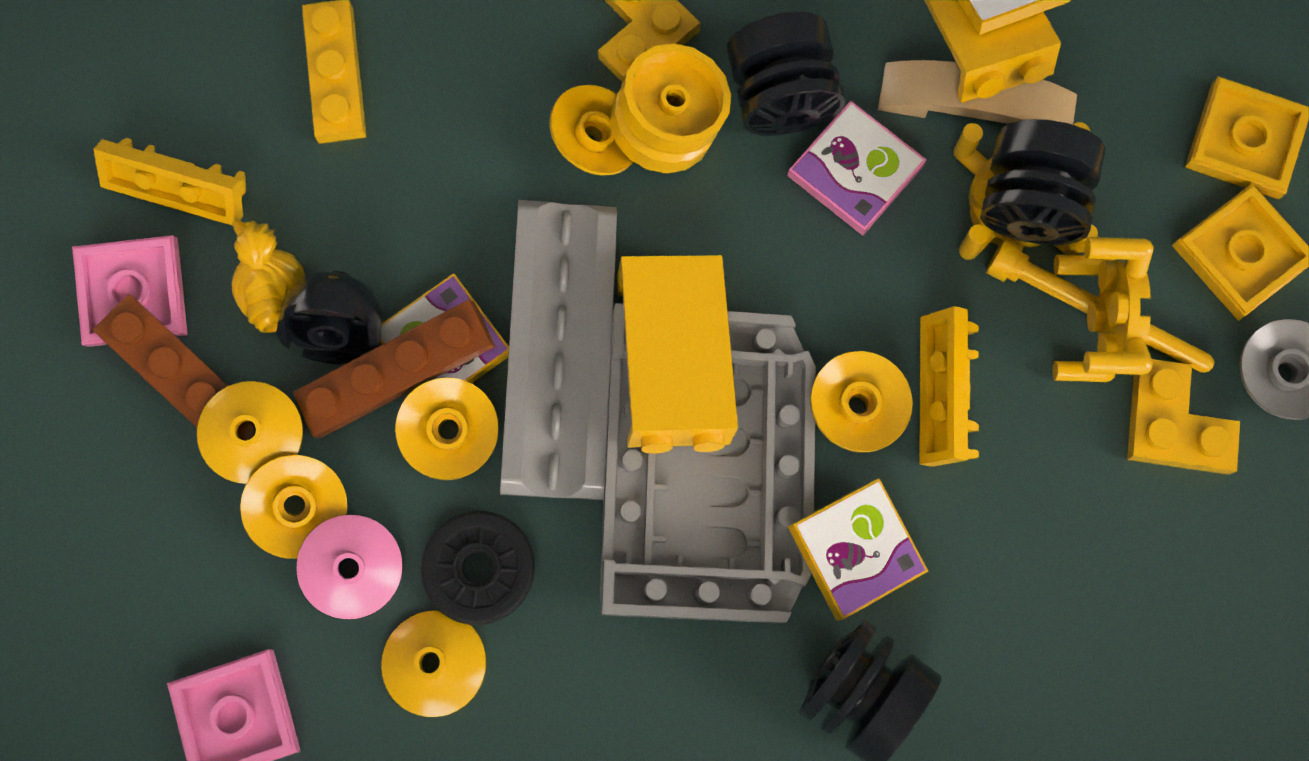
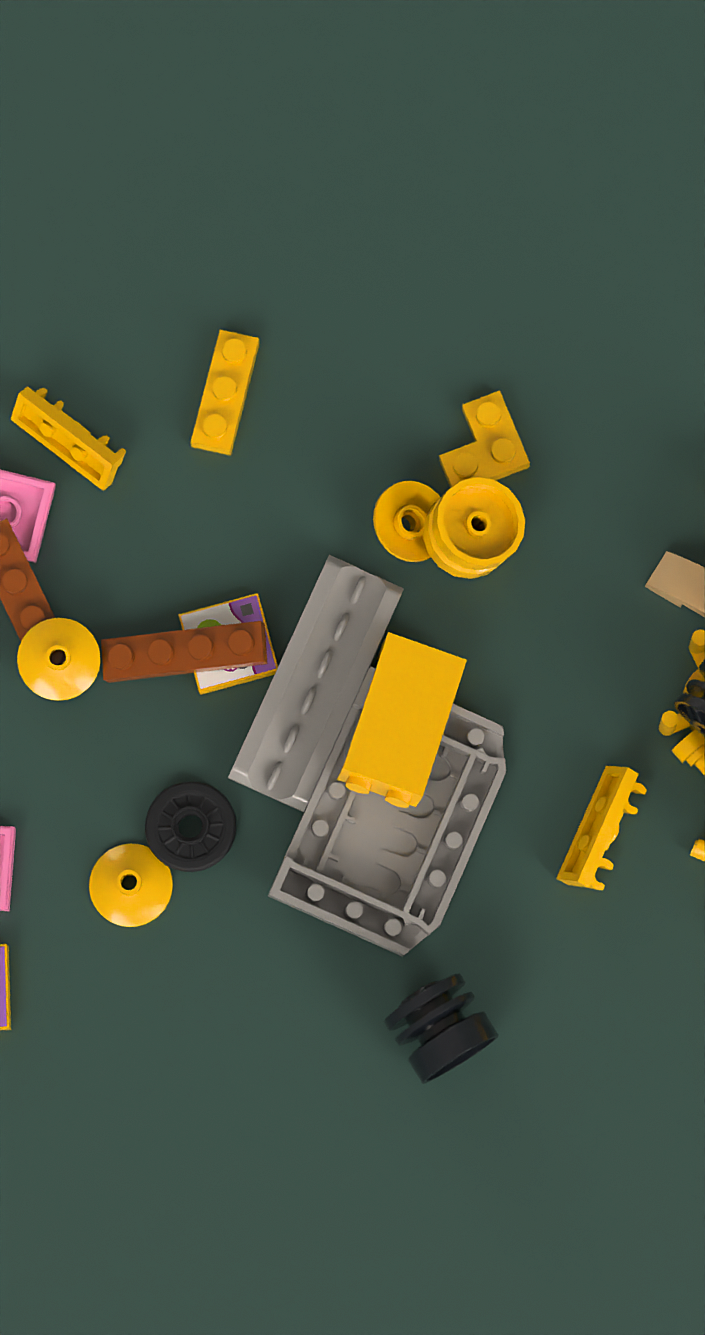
camera: 25 degrees right, 0 degrees up
yellow hair [231,220,306,333] -> none
yellow dish [240,455,347,559] -> none
black cylinder [276,271,382,364] -> none
bright pink dish [297,515,402,619] -> none
yellow dish [395,378,499,480] -> none
black wheel [727,12,845,136] -> none
tile [787,479,928,621] -> none
tile [788,101,927,236] -> none
yellow dish [810,351,913,453] -> none

